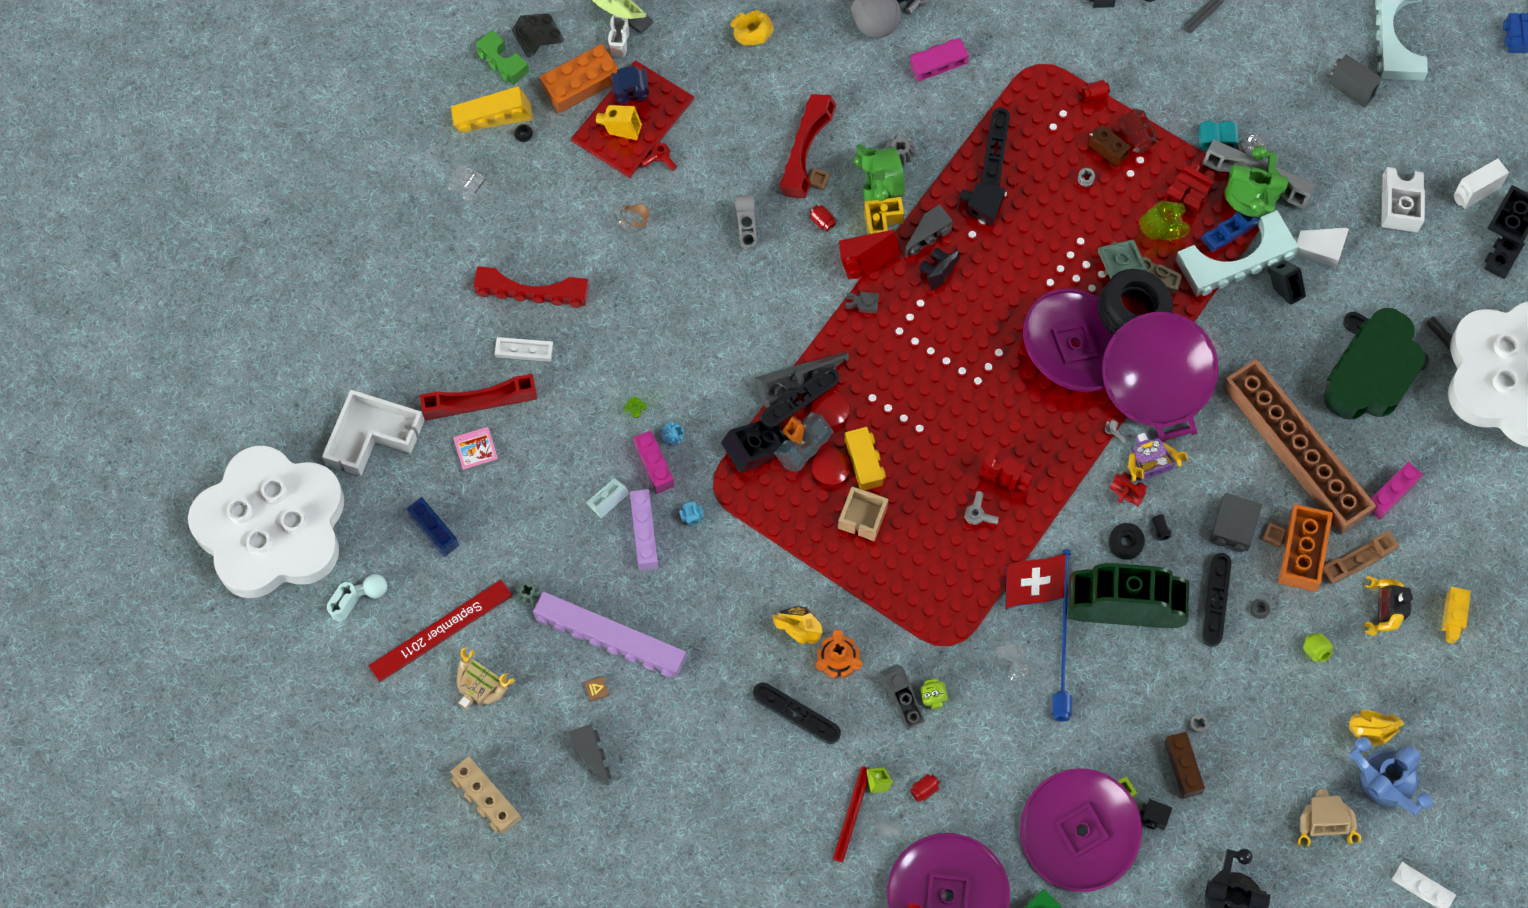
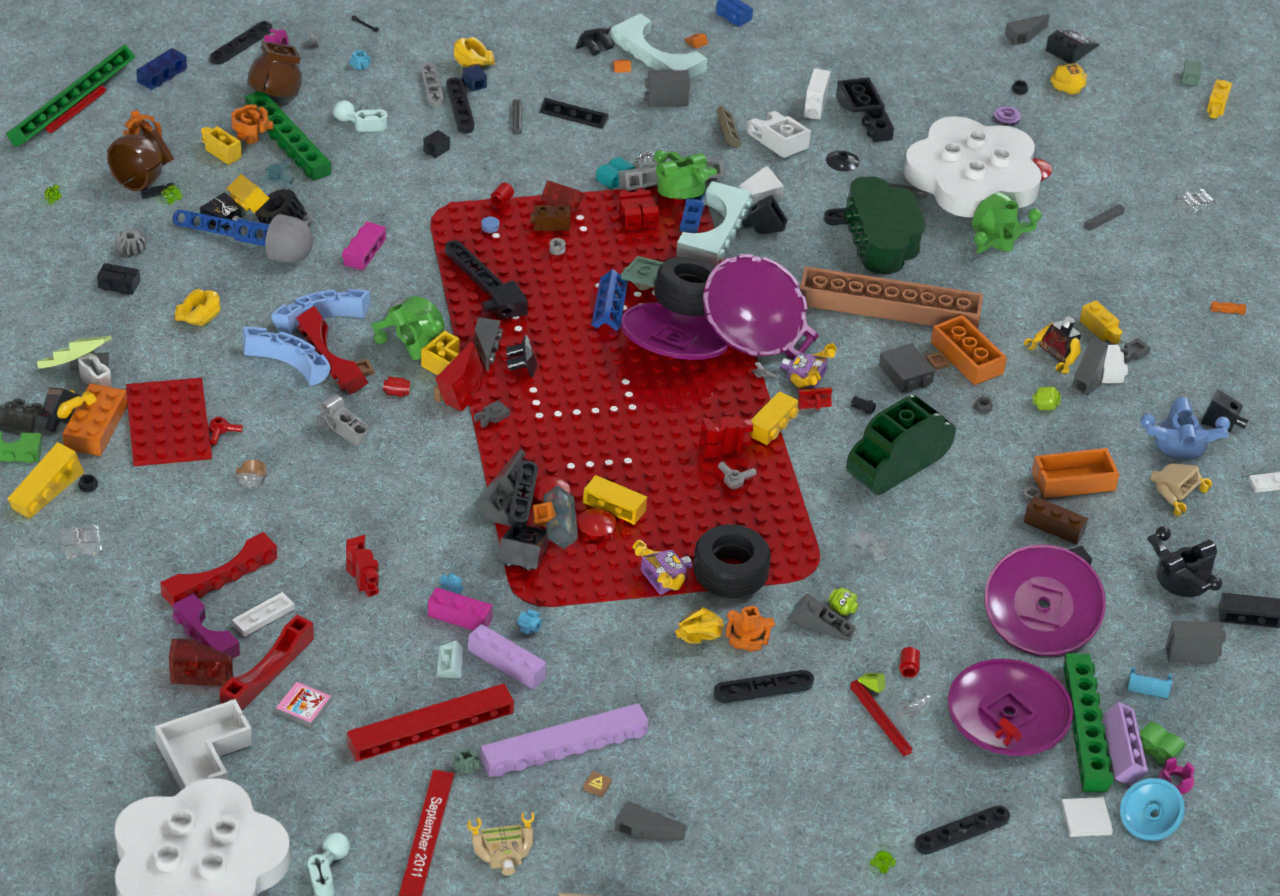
camera: 50 degrees left, 25 degrees down
clear blue brick [406,497,459,557] -> none
yellow torso [596,105,642,140] -> none
dark blue brick [610,66,650,104] -> none
clear neon green plate [624,396,647,418] -> none
tan piece [838,487,888,541] -> none
flag [1005,549,1072,722] -> none
black tyre [1109,523,1145,560] -> none
clear neon green piece [1139,201,1190,240] -> none
black piece [1202,553,1232,647] -> none
medium nougat slope [1323,530,1400,584] -> none
yellow helmet [1349,709,1404,746] -> none
dark pink brick [1371,462,1423,520] -> none
none -> torso [41,387,97,433]
none -> clear red slope [169,638,234,686]
none -> magenta arch [172,594,240,666]
none -> light blue brick [242,327,330,386]
none -> light blue brick [271,289,370,335]
none -> red hips [346,534,379,597]
none -> red brick [347,683,514,762]
none -> medium blue tile [481,217,499,233]
none -> black slope [539,98,609,129]
none -> blue fence [591,269,628,331]
none -> orange slope [612,59,631,73]
none -> torso [632,540,692,595]
none -> orange slope [684,33,708,49]
none -> black tyre [693,525,771,598]
none -> dark tan plate [716,106,742,148]
none -> yellow brick [748,391,799,445]
none -> black dish [826,150,860,172]
none -> bright green piece [972,192,1042,253]
none -> orange piece [1031,448,1120,499]
none -> dark grey slope [1072,337,1108,396]
none -> white brick [1101,345,1128,383]
none -> dark grey plate [1120,338,1150,364]
none -> black torso [1201,389,1249,432]

